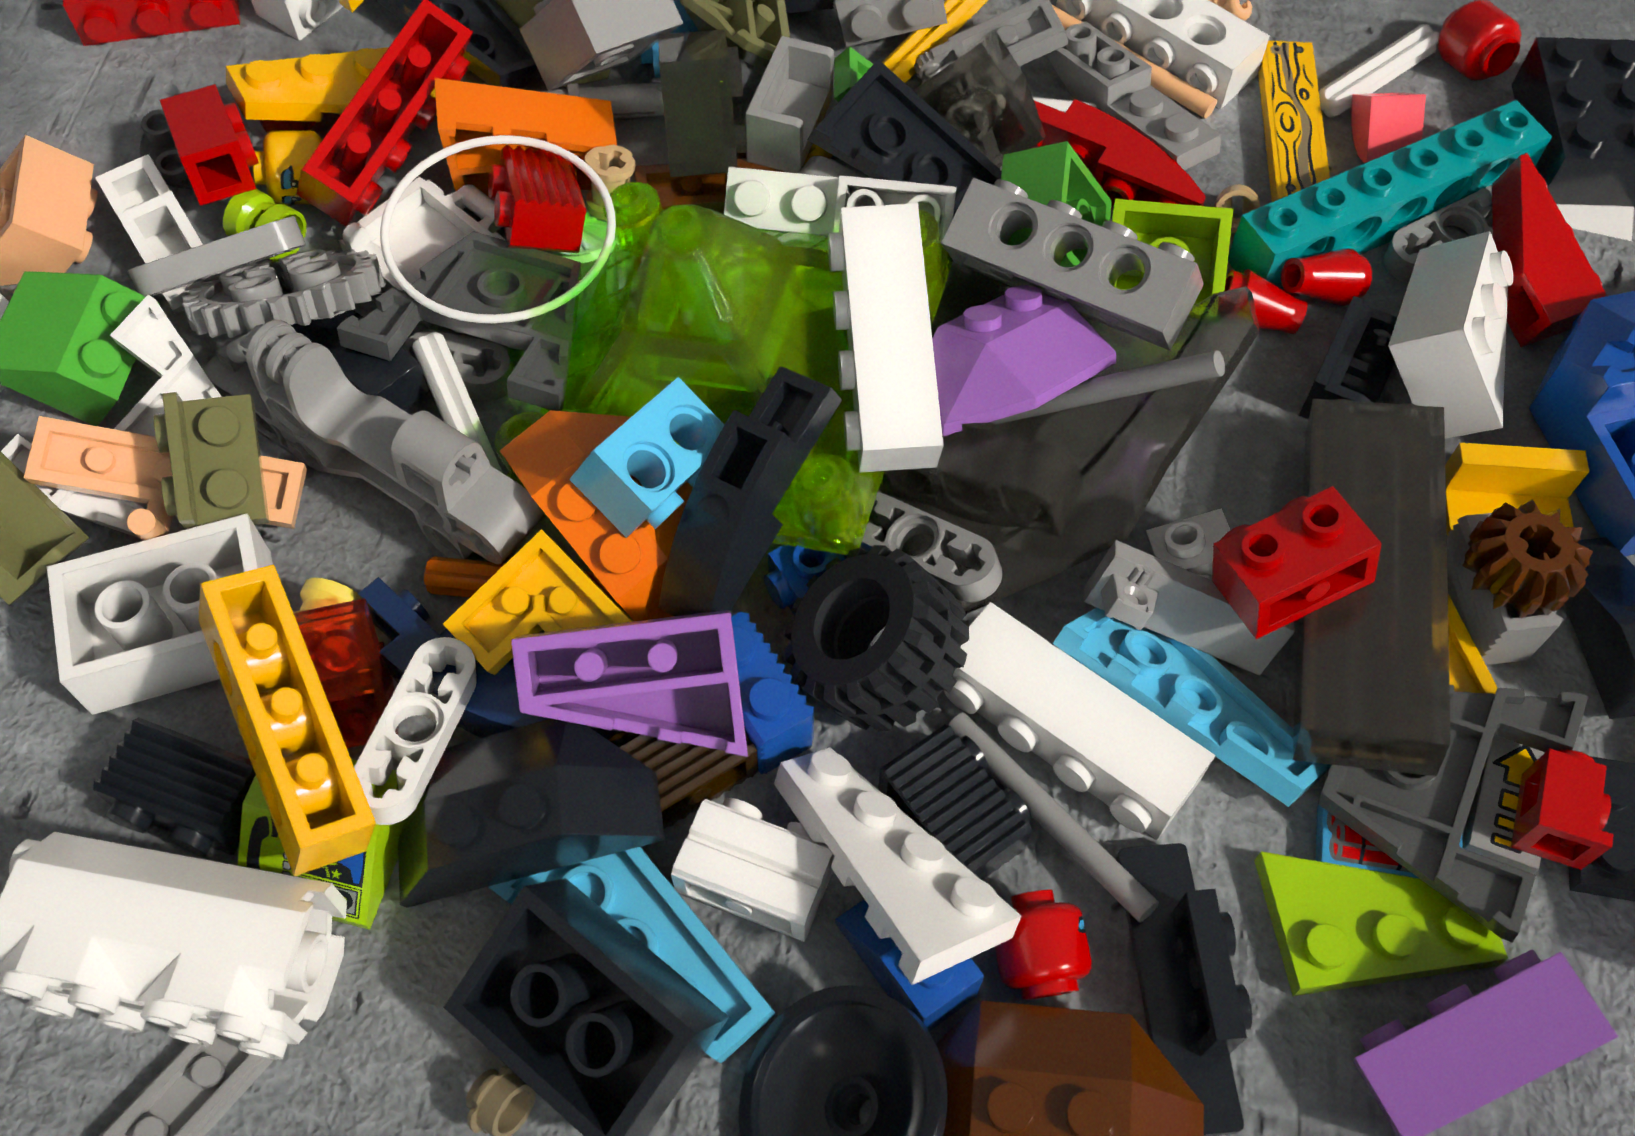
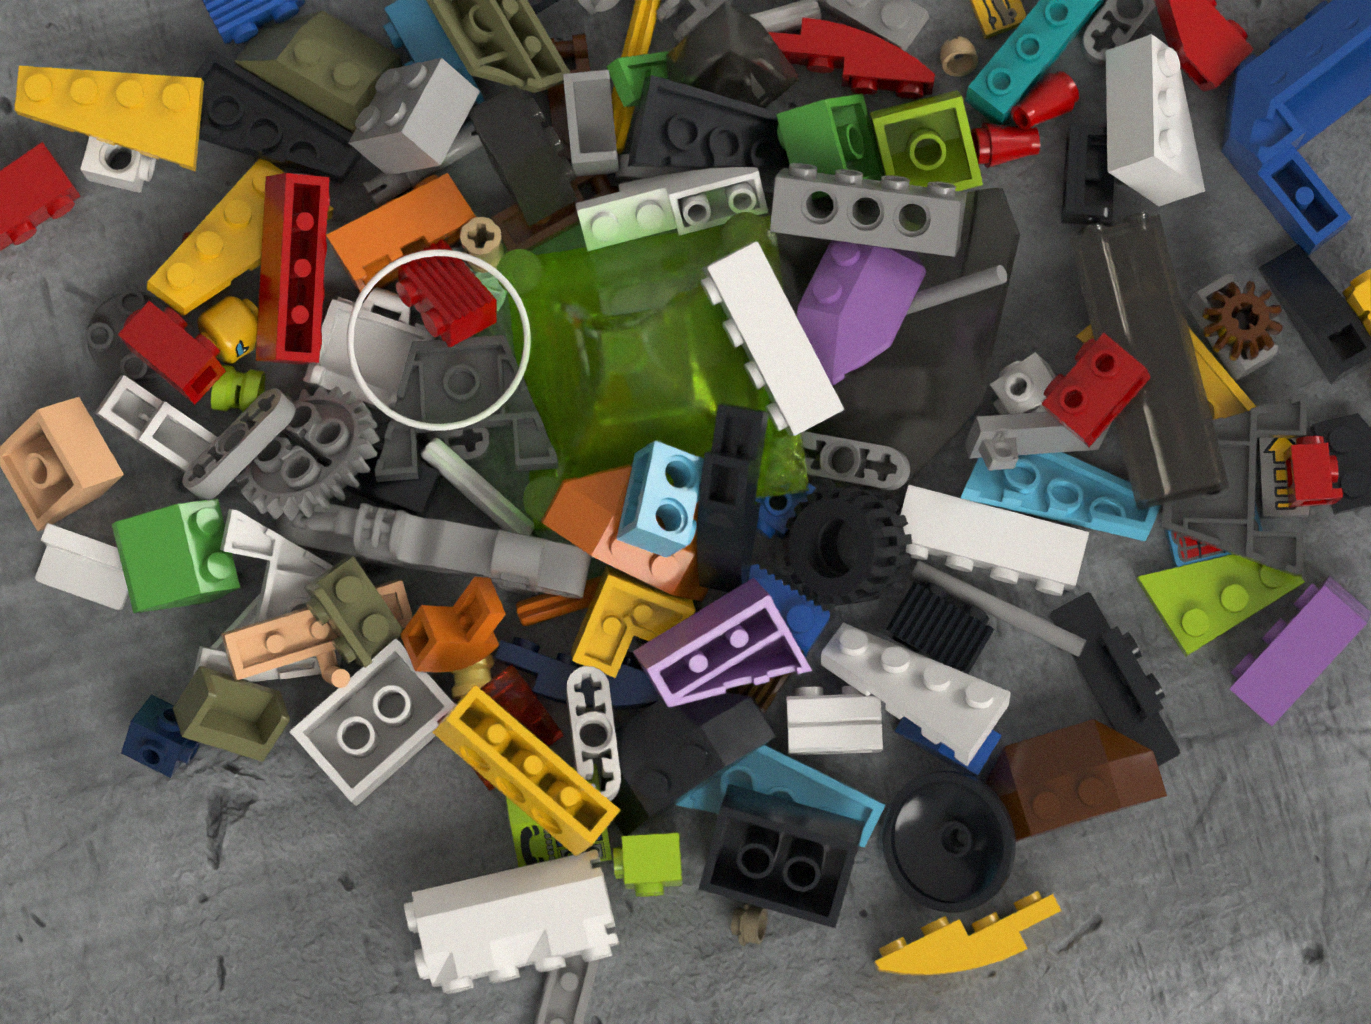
camera: 20 degrees left, 20 degrees up
black brick [93,717,256,857] -> none
red head [995,890,1092,1000] -> none
yellow panel [1438,443,1589,536] -> none
none -> orange brick [400,577,506,672]
none -> lime brick [613,833,683,897]

